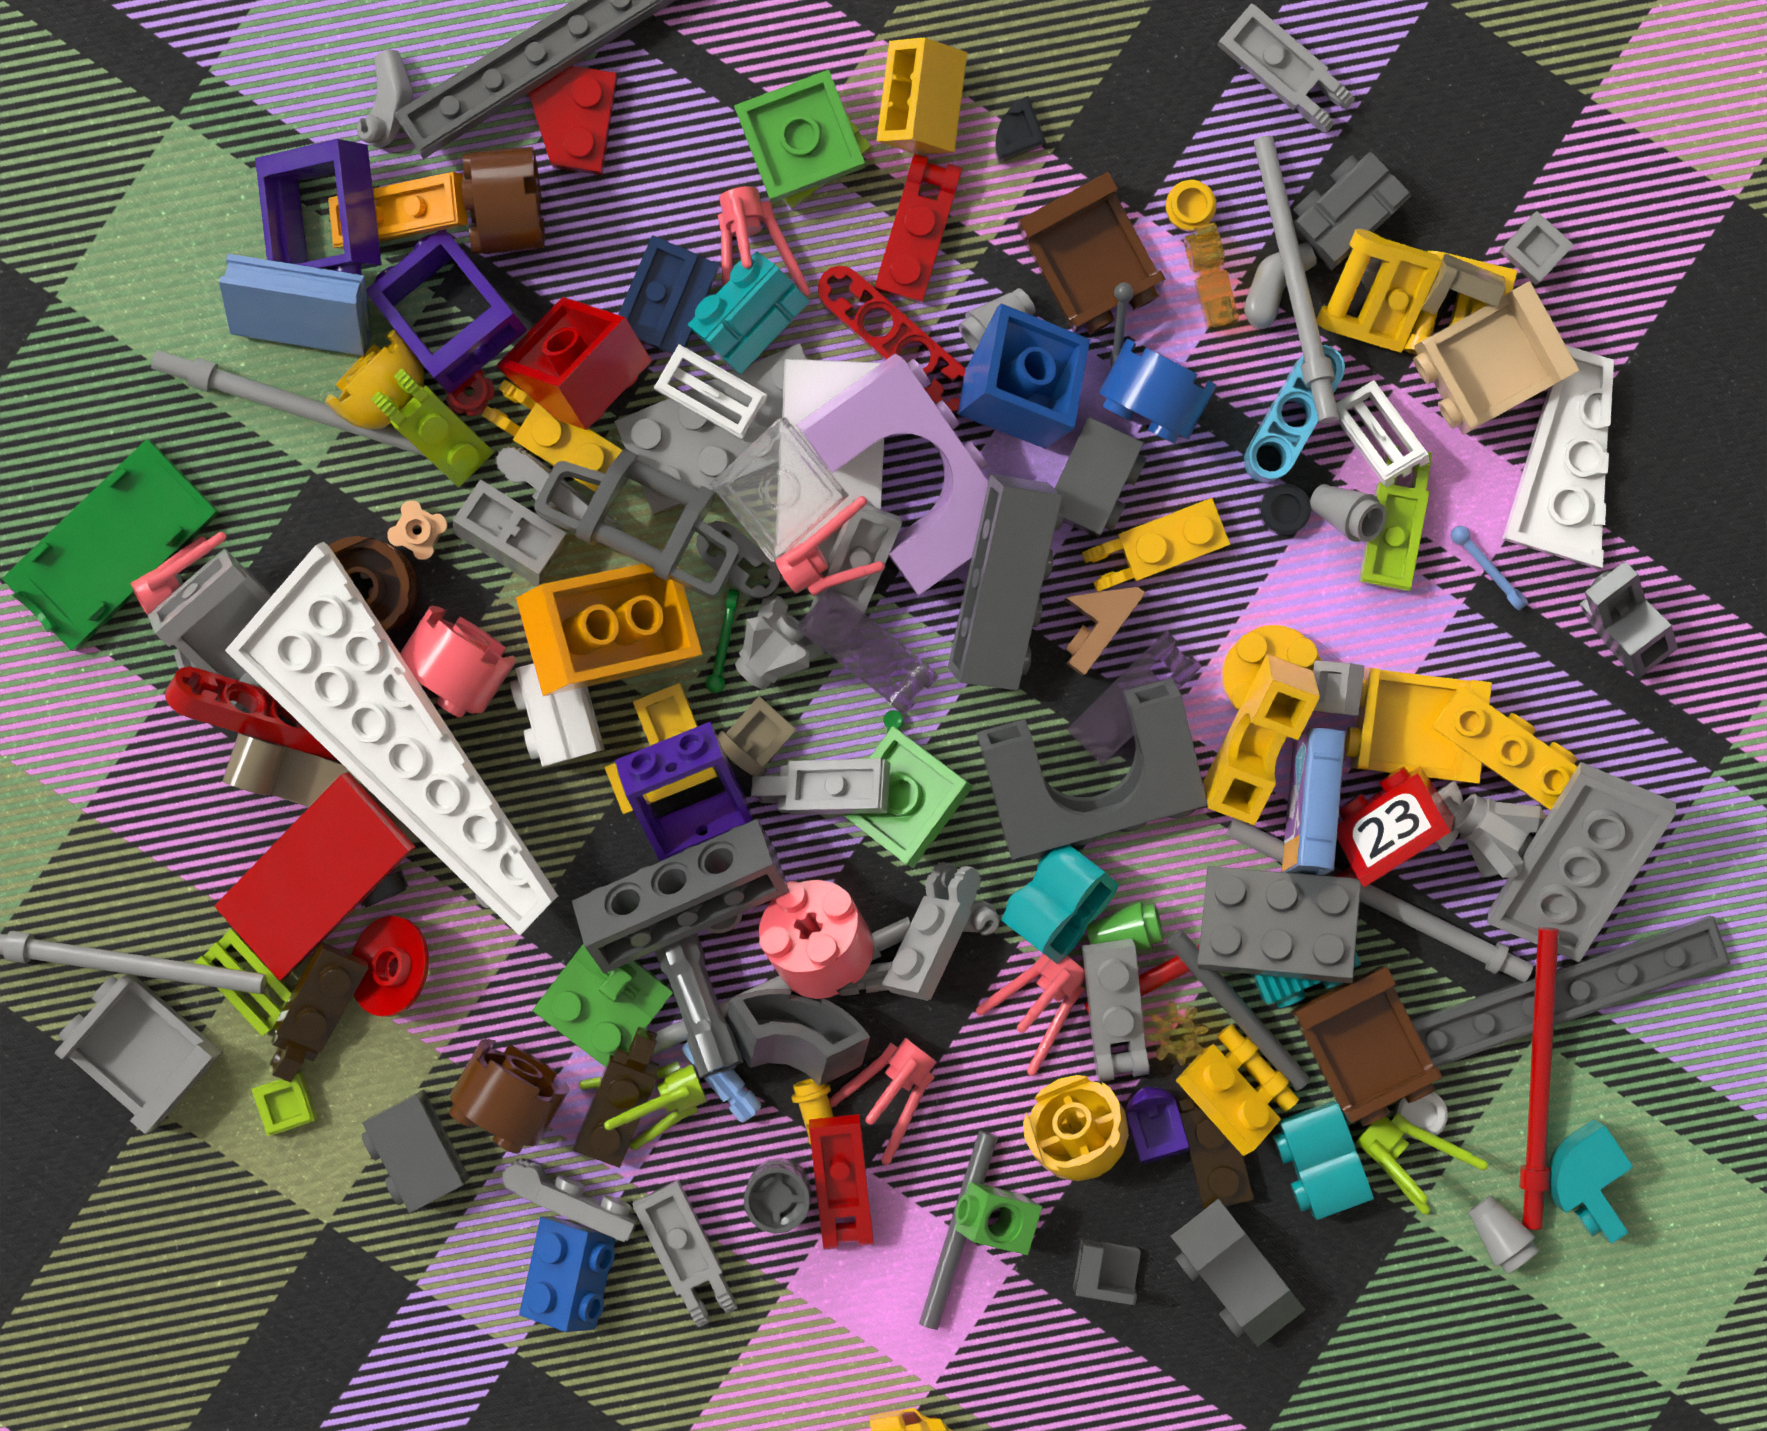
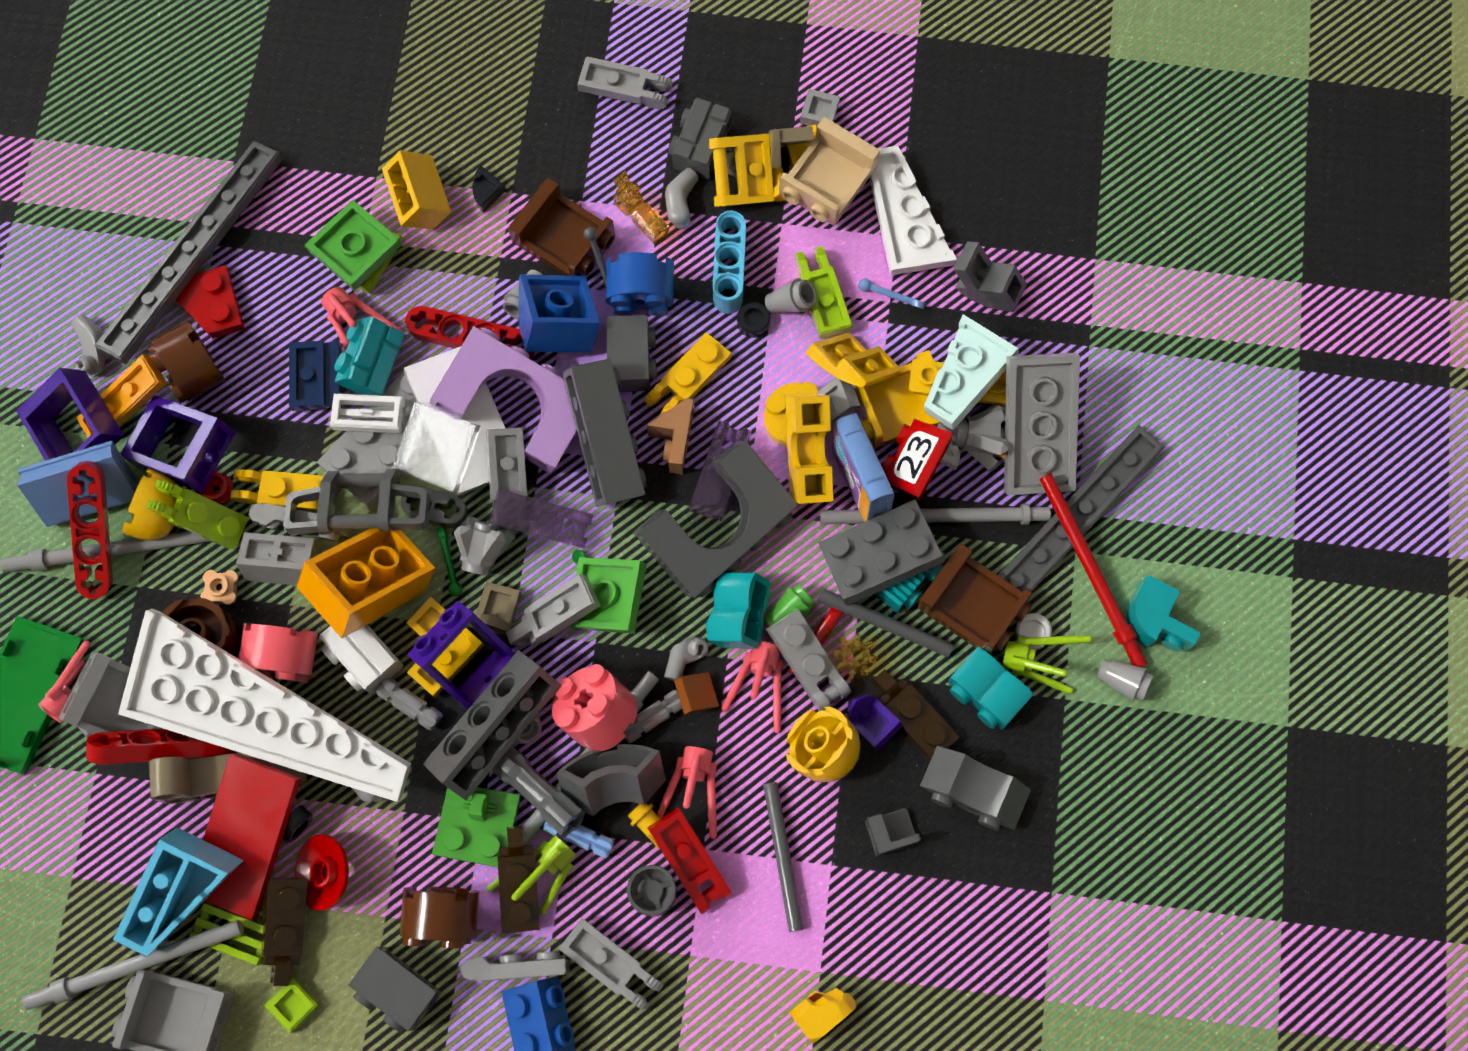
camera: 25 degrees left, 15 degrees down
red slope [497,297,652,430] -> none
coral plant [775,496,885,596] -> none
red plate [874,153,963,304] -> none
light grey hinge [882,862,981,1001] -> none
bright green brick [955,1181,1042,1255] -> none
yellow plate [1165,180,1216,231] -> none
yellow plate [1176,1023,1299,1156] -> none
light grey bar [1254,136,1339,424] -> none
white tile [1336,380,1429,488] -> none
none -> red beam [67,461,113,599]
none -> medium azure wedge [113,827,244,957]
none -> light grey axle [376,678,442,730]
none -> dark orange tile [674,672,719,715]
none -> yellow slope [806,332,902,387]
none -> light aqua wing [924,315,1019,430]

